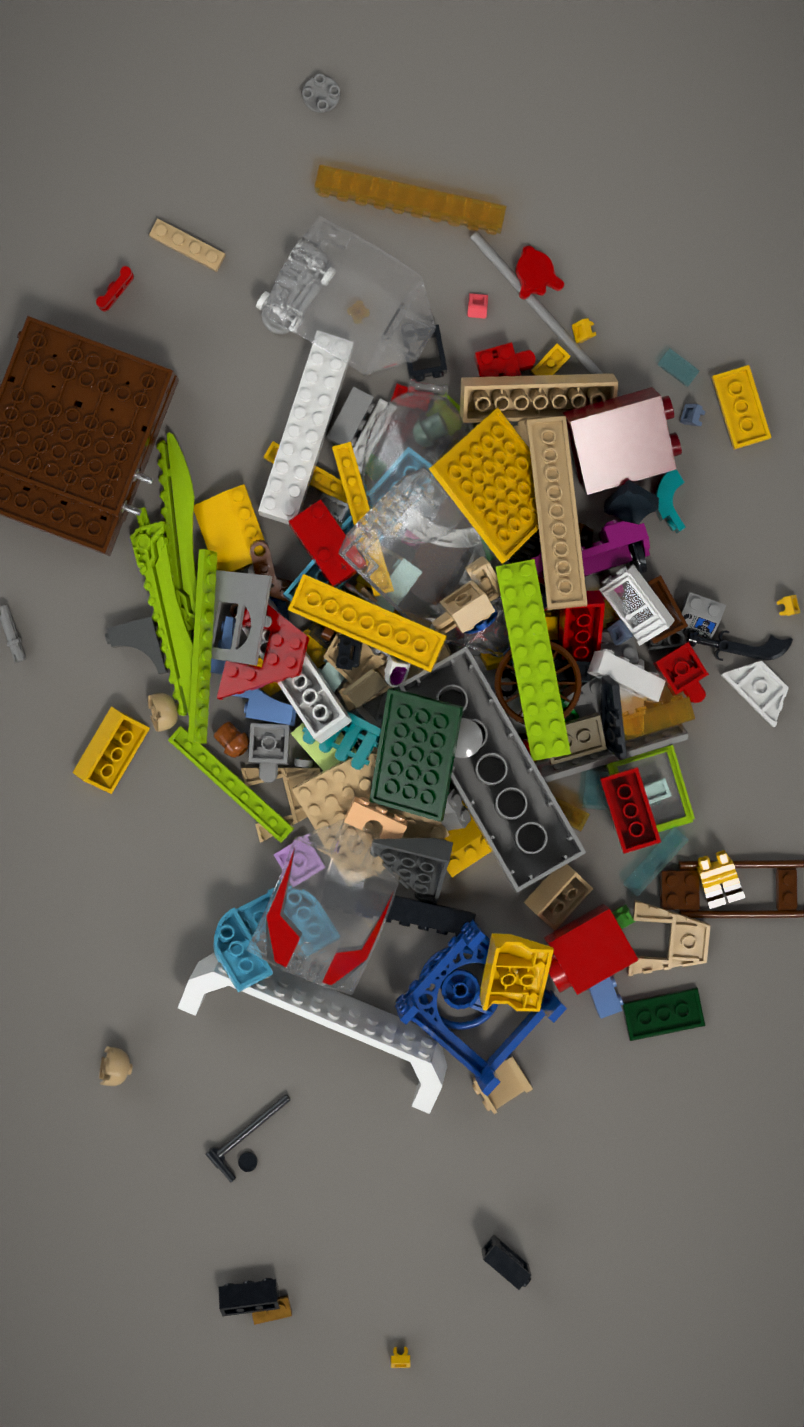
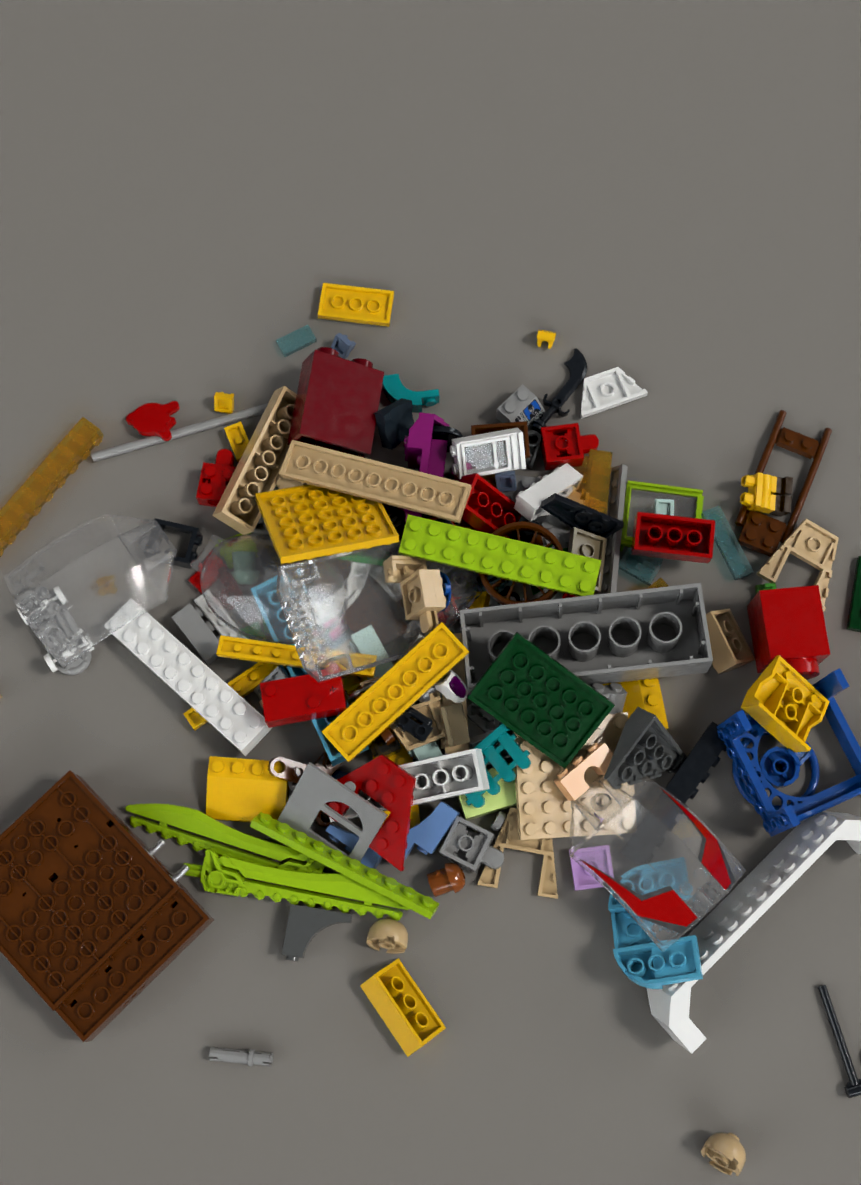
camera: 65 degrees left, 15 degrees down
lime plate [168,726,295,843] -> none
light grey dish [455,718,483,758] -> none
coral slope [467,293,488,319] -> none
medium blue brick [589,976,624,1019] -> none

